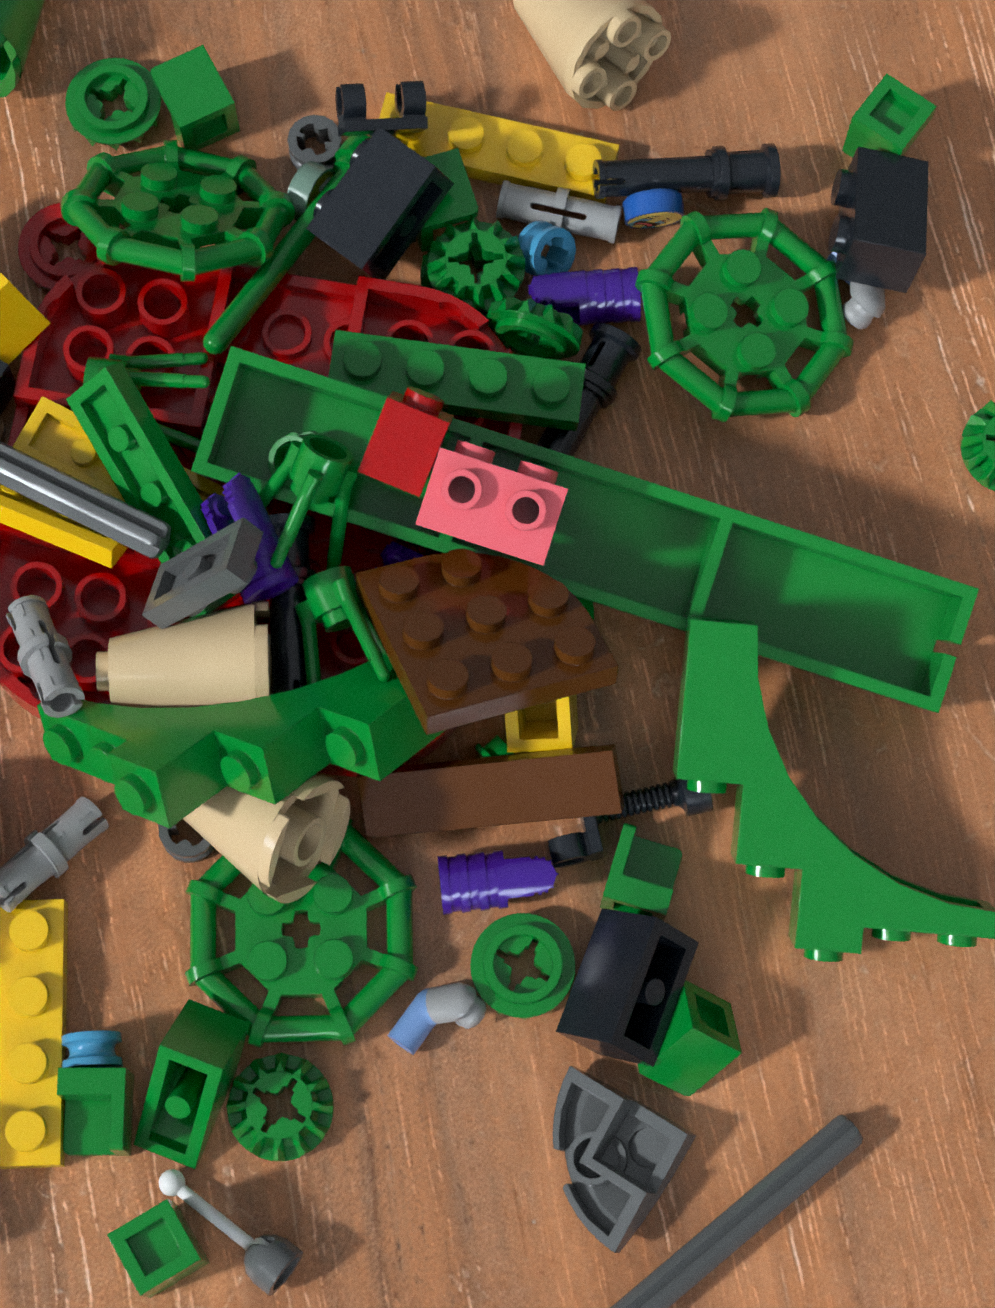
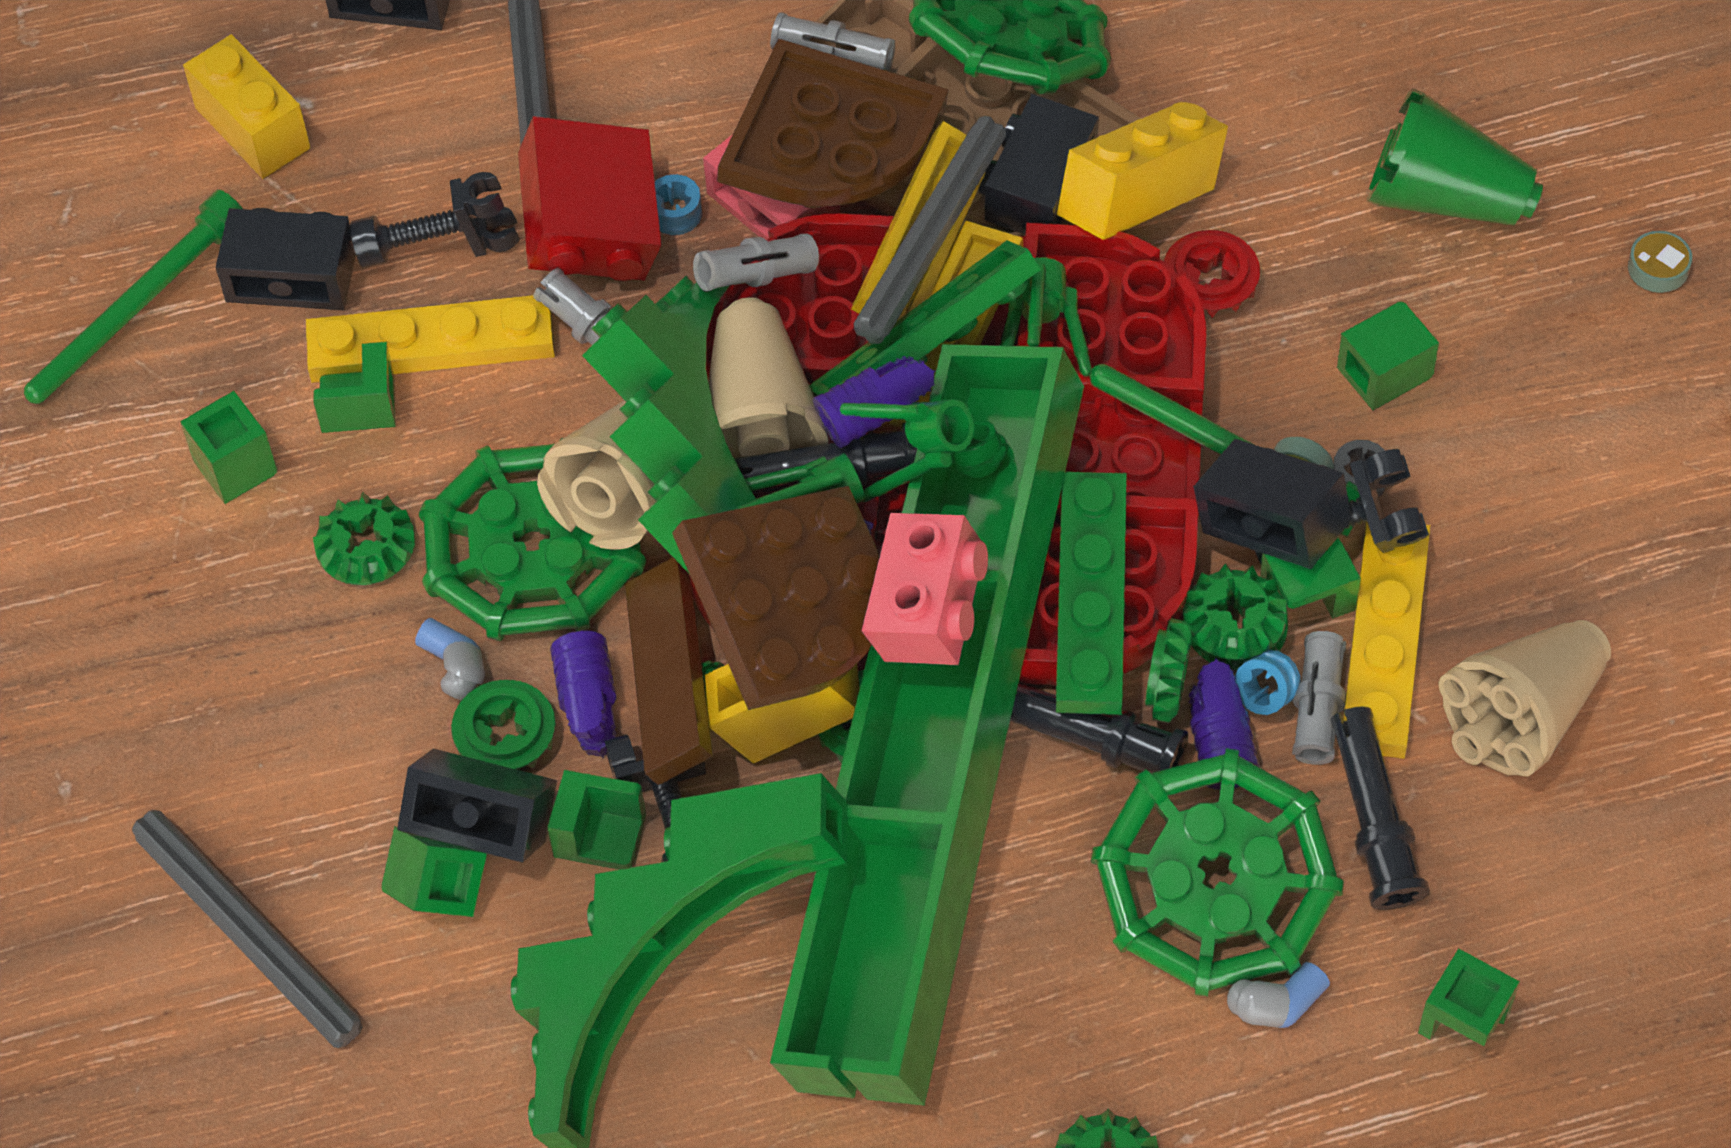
camera: 90 degrees right, 15 degrees down
green plate [61,140,295,281] -> none
dark azure bush [61,1030,123,1068] -> none
green gear [65,58,163,151] -> none
green slope [133,999,250,1169] -> none
dark grey plate [142,517,263,629] -> none
hinge [159,1169,303,1296] -> none
red brick [357,386,454,497] -> none
dark grey brick [553,1066,696,1253] -> none
blue tile [622,188,685,229] -> none
black brick [828,146,929,293] -> none

